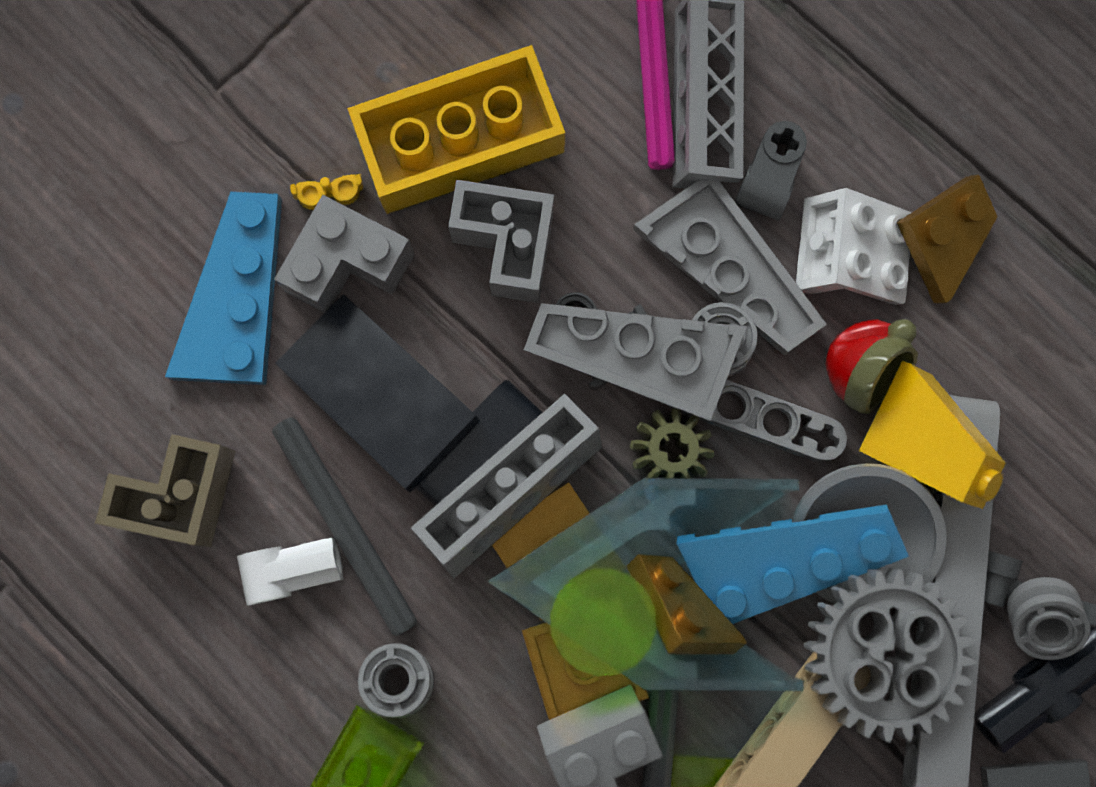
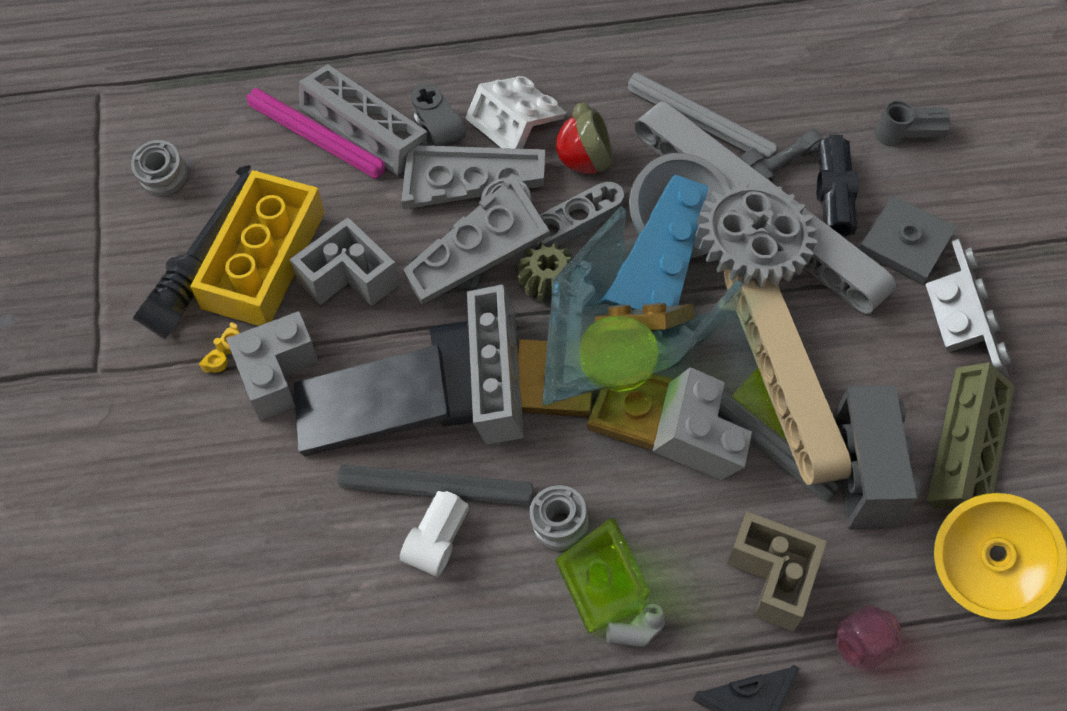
camera: 50 degrees left, 20 degrees down
dark tan brick [95,434,236,547] -> none
dark azure wing [165,192,282,385] -> none
yellow slope [859,360,1006,509] -> none
pearl gold wing [897,175,998,303] -> none
light grey wheel [1007,577,1090,660] -> none
none -> black piece [132,165,251,340]
none -> light grey axle [628,73,778,159]

